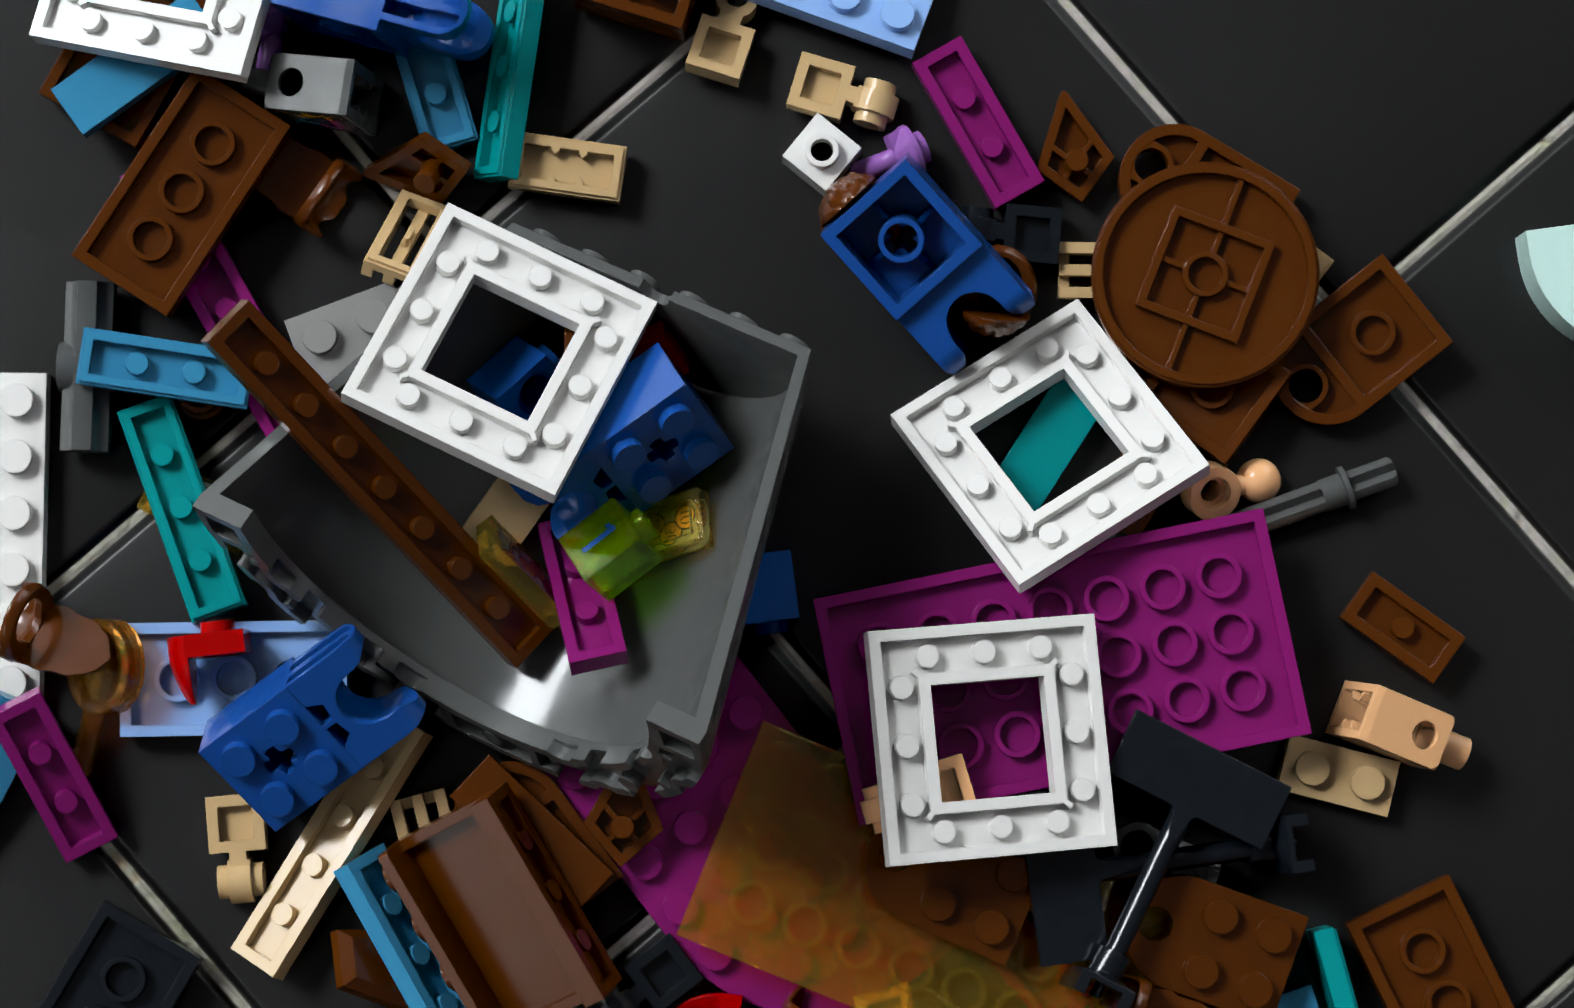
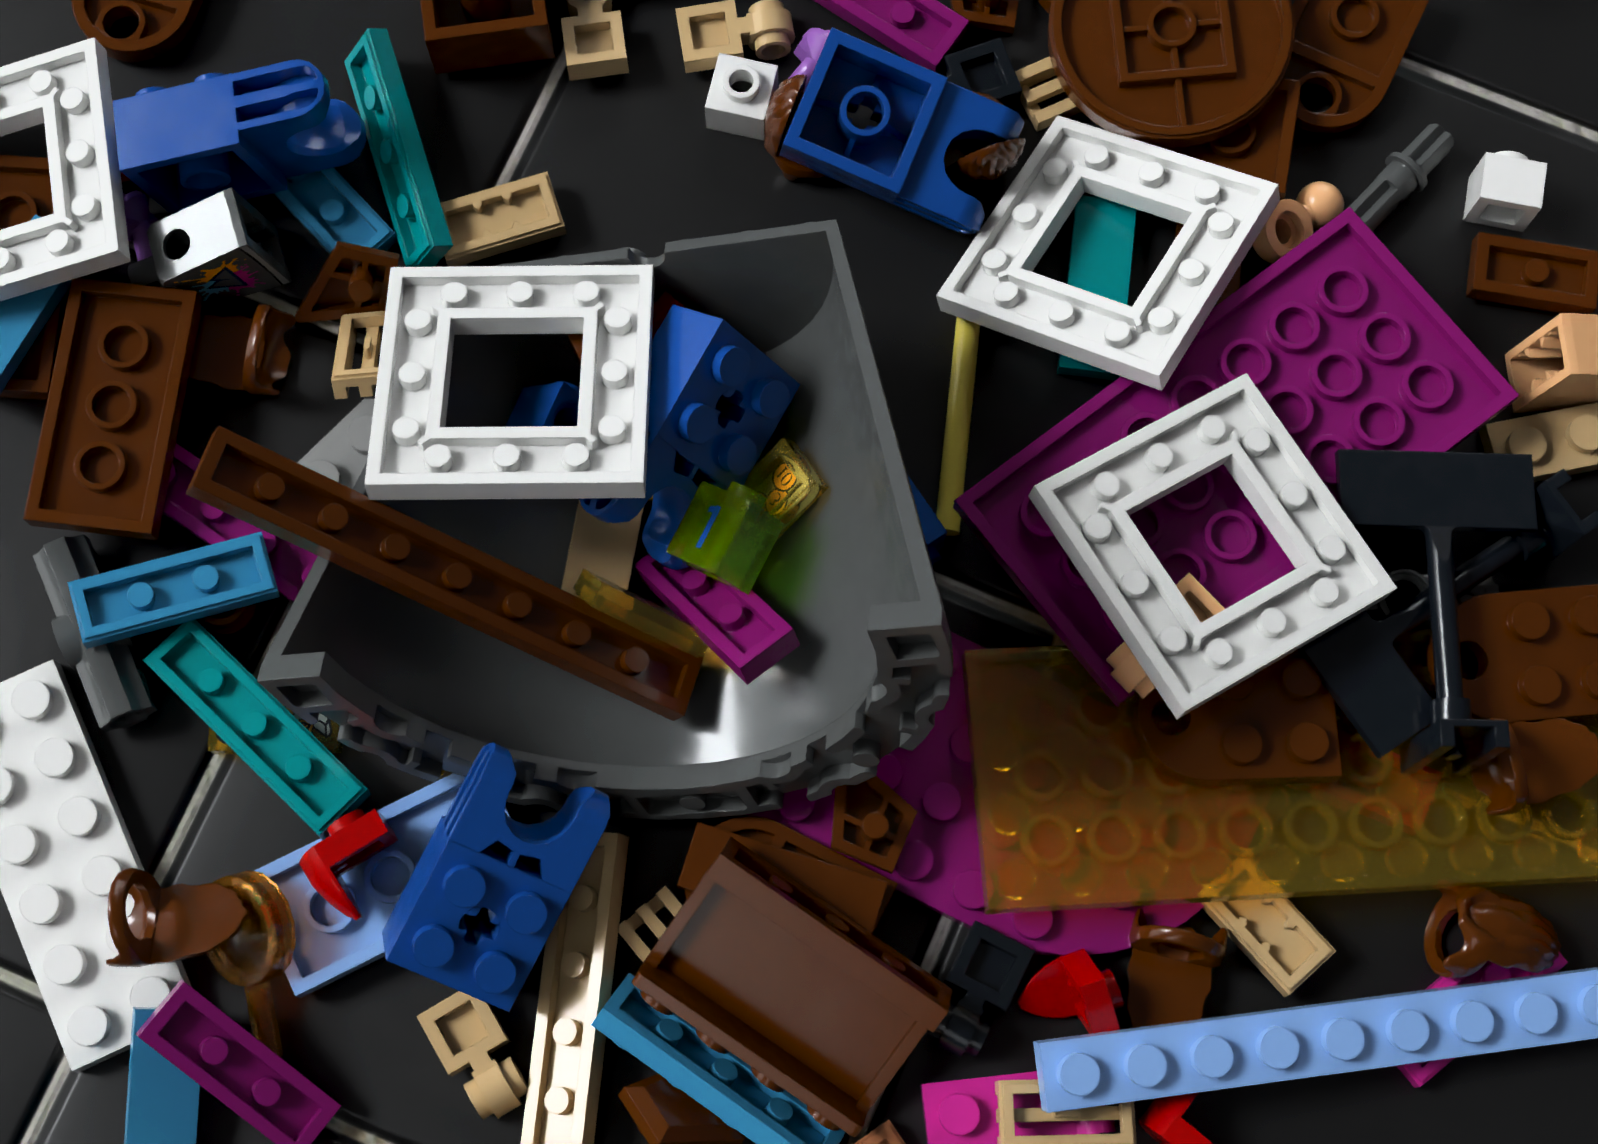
camera: 25 degrees left, 10 degrees down
none -> light yellow bar [936,316,980,536]
none -> white plate [1463,151,1548,232]

